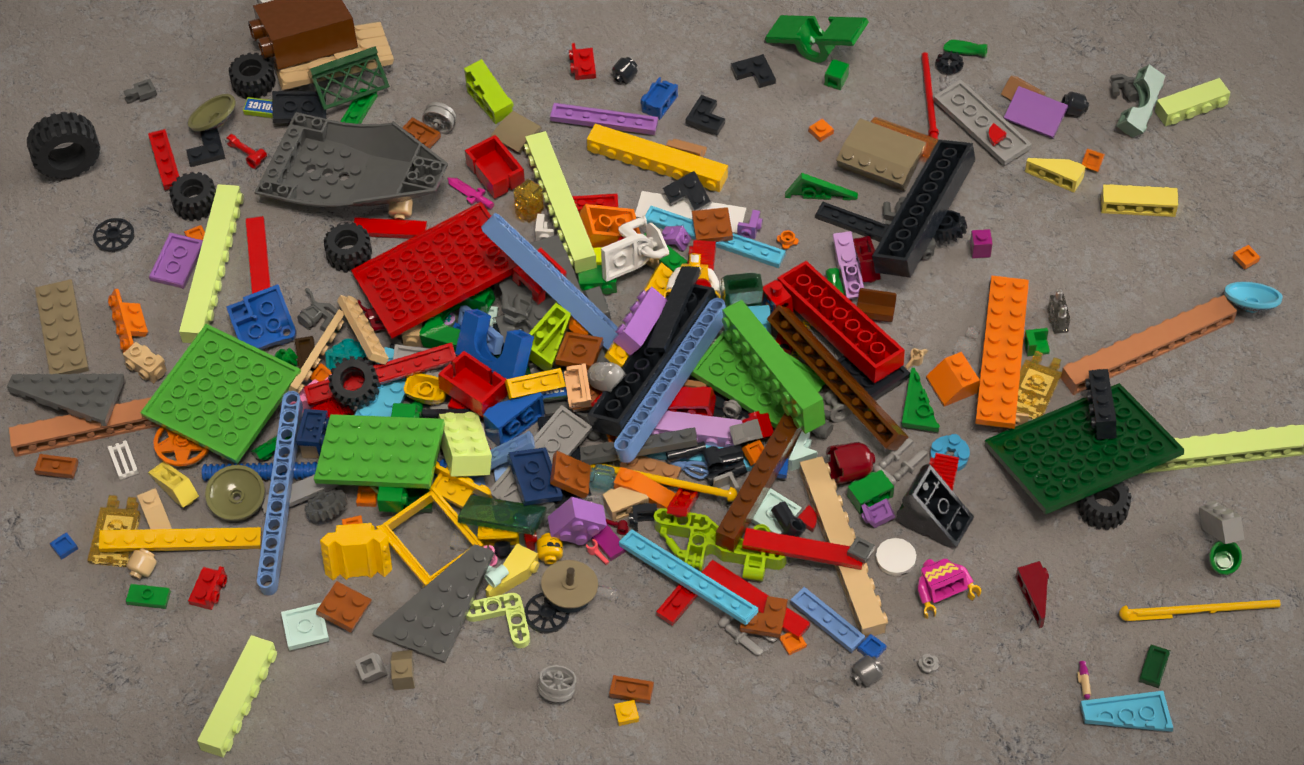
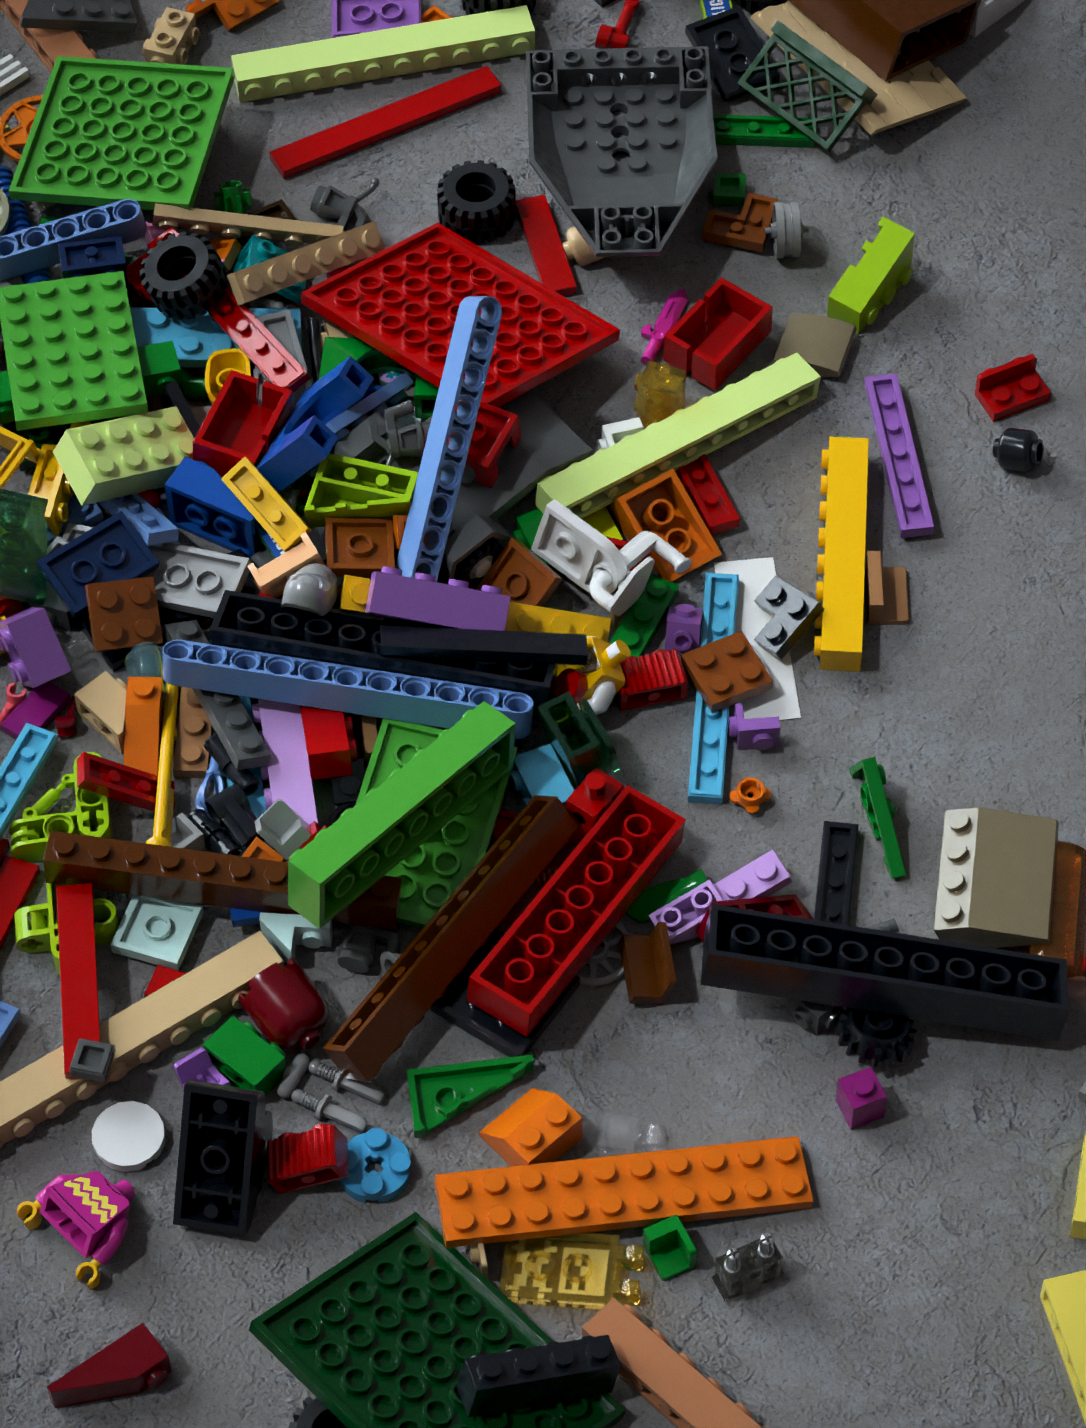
camera: 70 degrees right, 0 degrees up
blue slope [226,284,297,350] -> none
black bracket [629,503,657,532] -> none
blue hinge [641,77,678,120] -> none
black plate [685,95,725,135] -> none
light grey plate [723,399,741,417] -> none
black piece [771,501,806,537] -> none
orange plate [808,119,834,142] -> none
tan piece [905,348,928,370] -> none
none -> dark orange plate [475,538,562,607]

